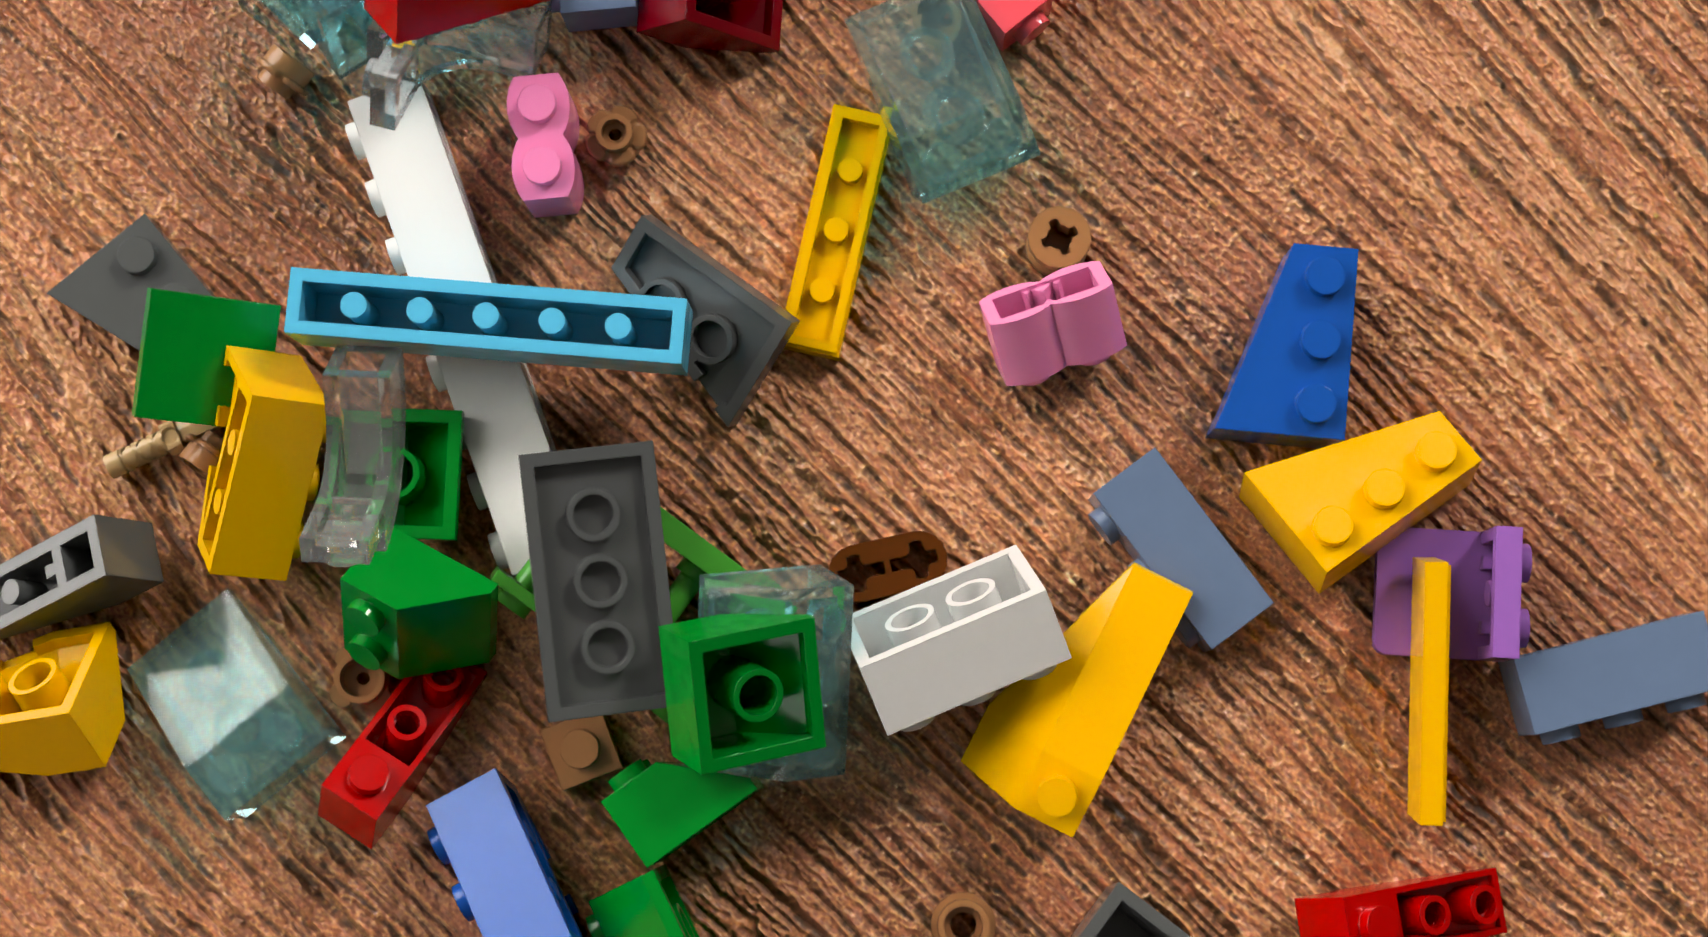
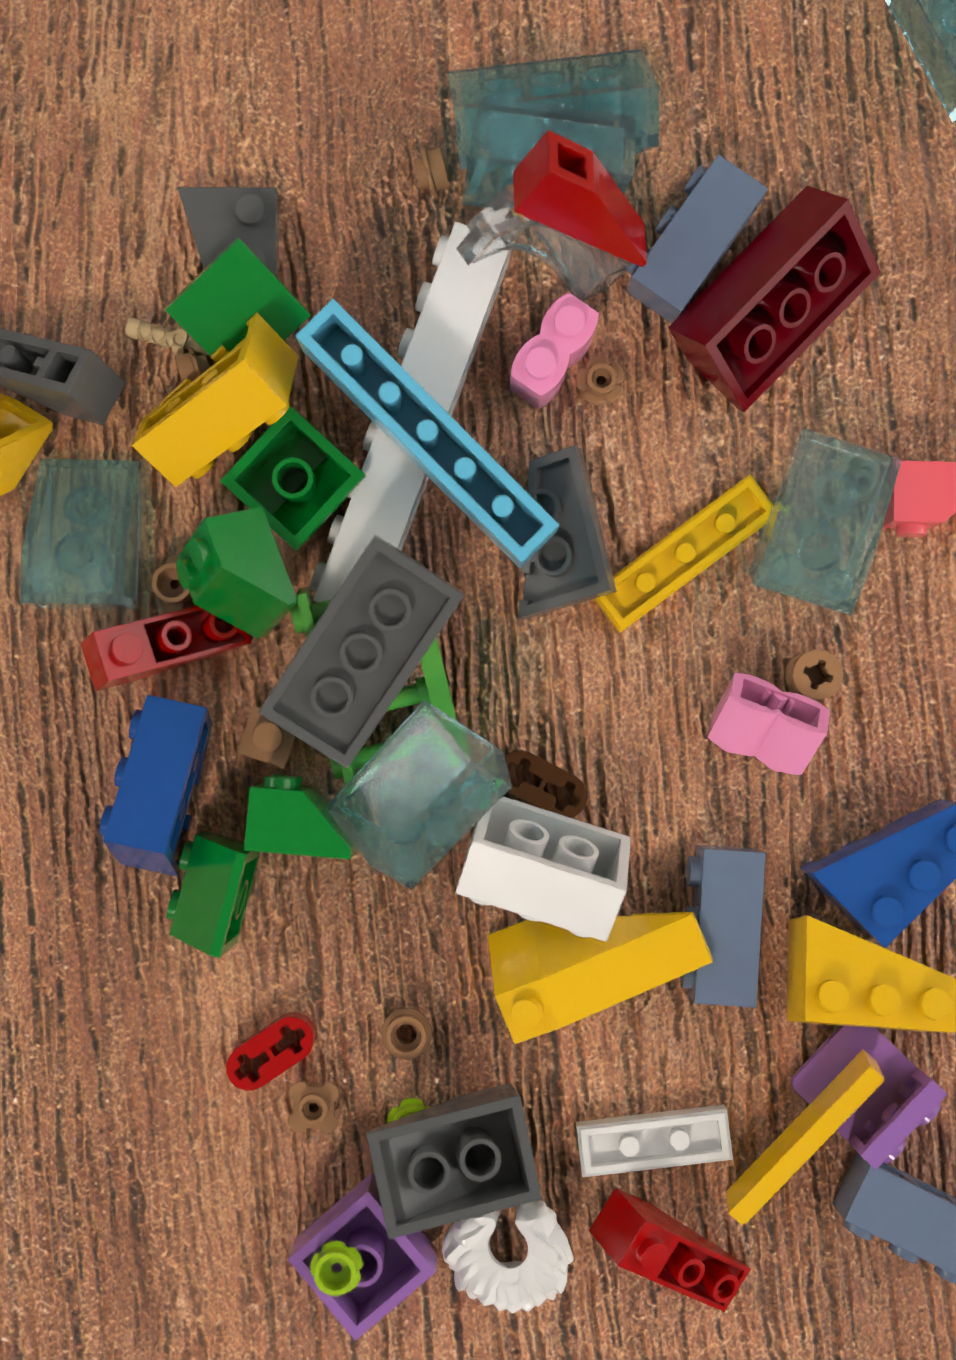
camera: 35 degrees right, 5 degrees up
clear arch [299,345,406,567] -> none
green slope [658,614,826,775] -> none
none -> white tile [575,1104,733,1177]

